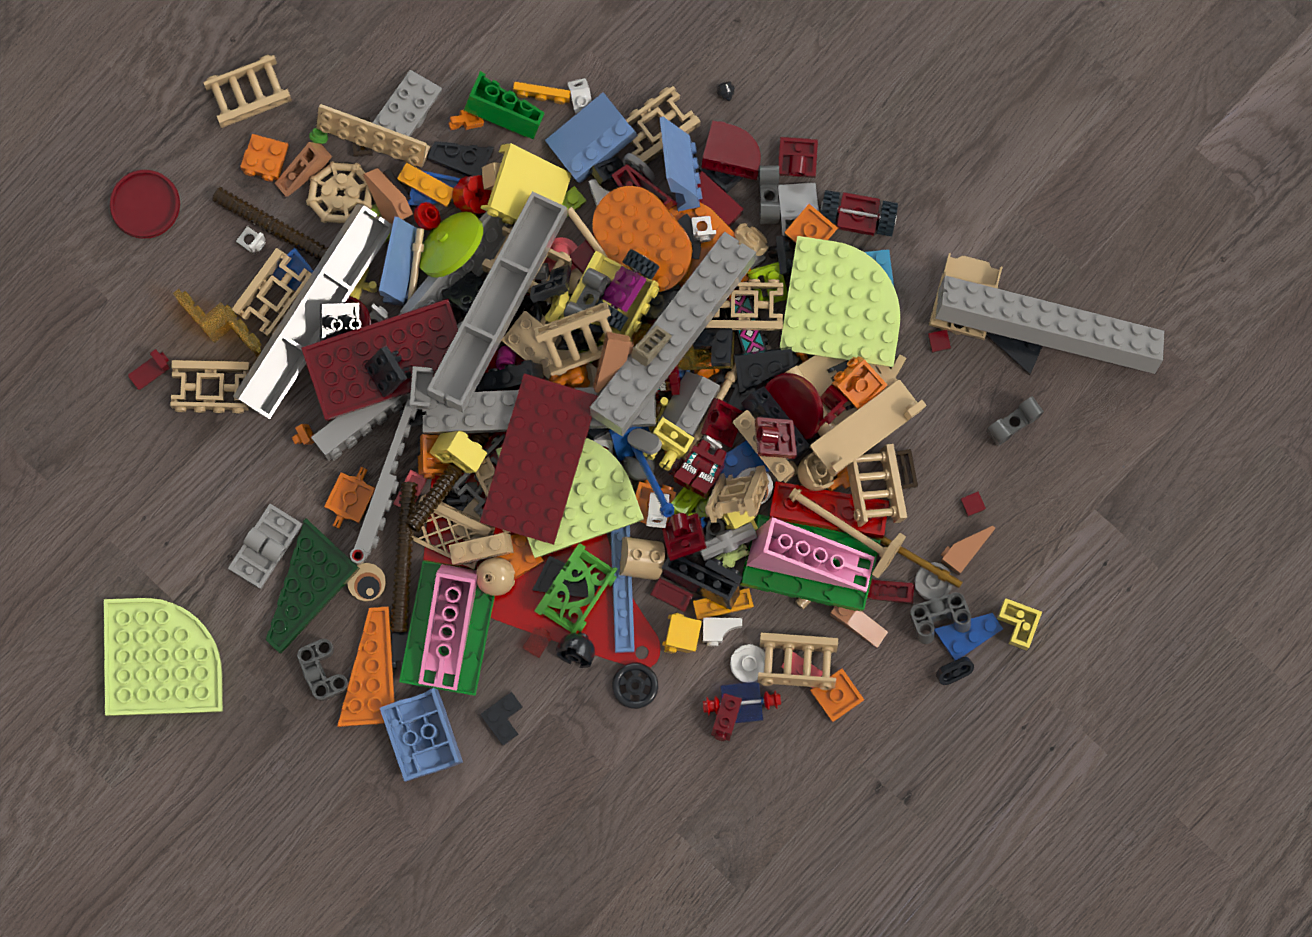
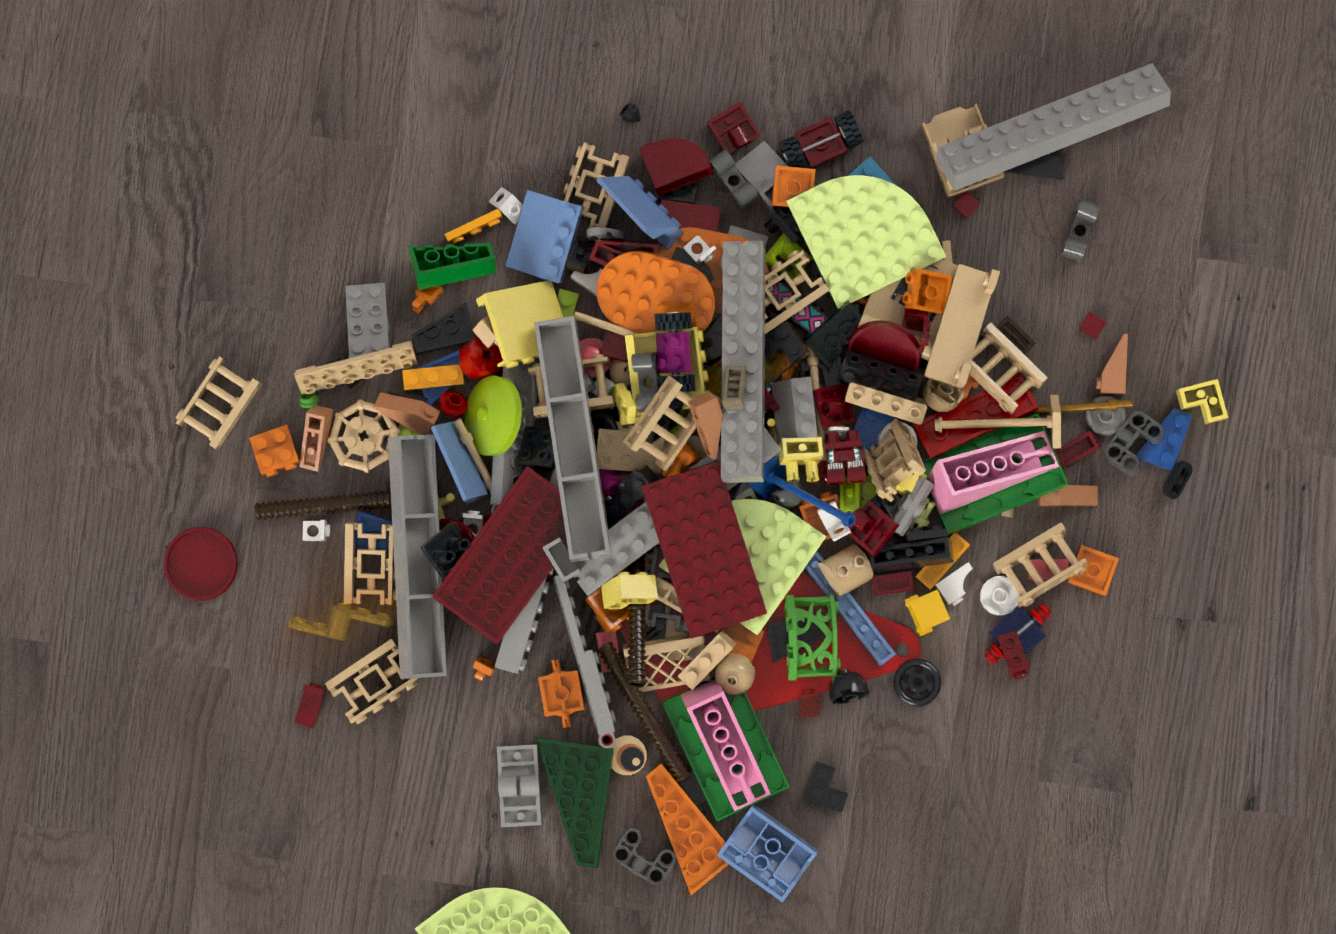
camera: 30 degrees left, 5 degrees up
black plate [364,345,412,398] -> none
black plate [530,265,571,303] -> none
light grey tile [628,428,662,455] -> none
tan tile [734,223,768,256] -> none
dark red plate [754,417,797,459] -> none

